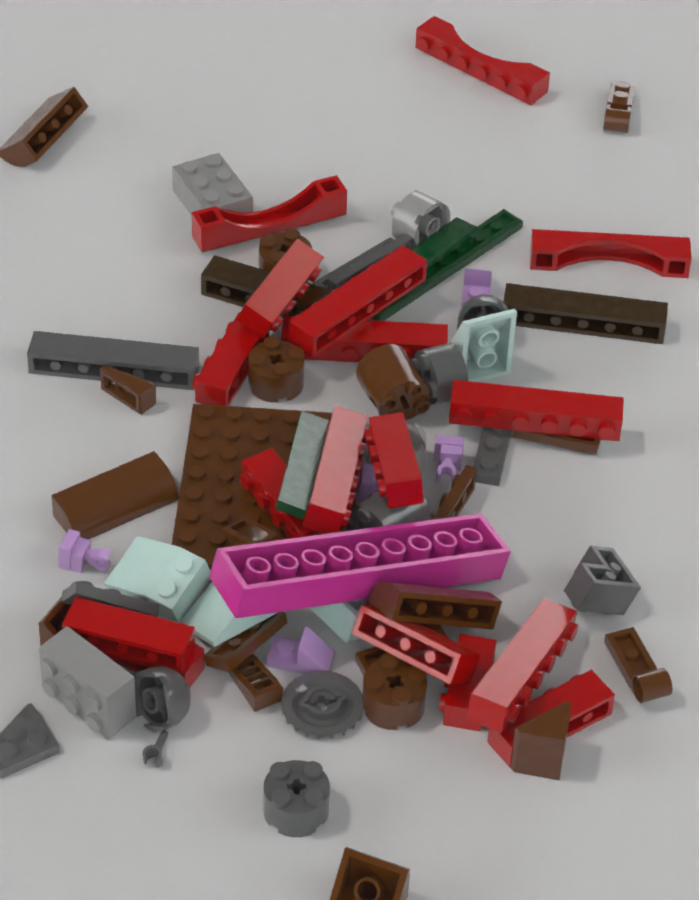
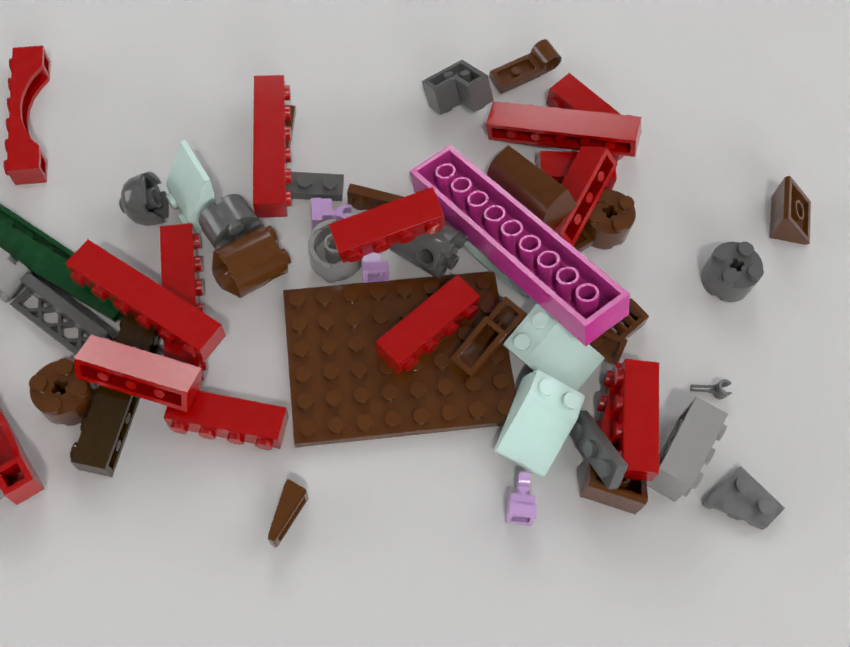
camera: 105 degrees left, 20 degrees up
dark grey brick [27,331,199,390] -> none
reddish brown brick [51,451,179,540] -> none
dark grey cylinder [135,666,191,732] -> none
reddish brown brick [248,336,305,403] -> none
tile [275,411,329,519] -> none
dark grey gear [281,671,364,739] -> none
brick [302,405,370,534] -> none
lavender slope [461,268,492,308] -> none
dark brown brick [503,283,668,344] -> none
reddish brown slope [510,701,572,780] -> none

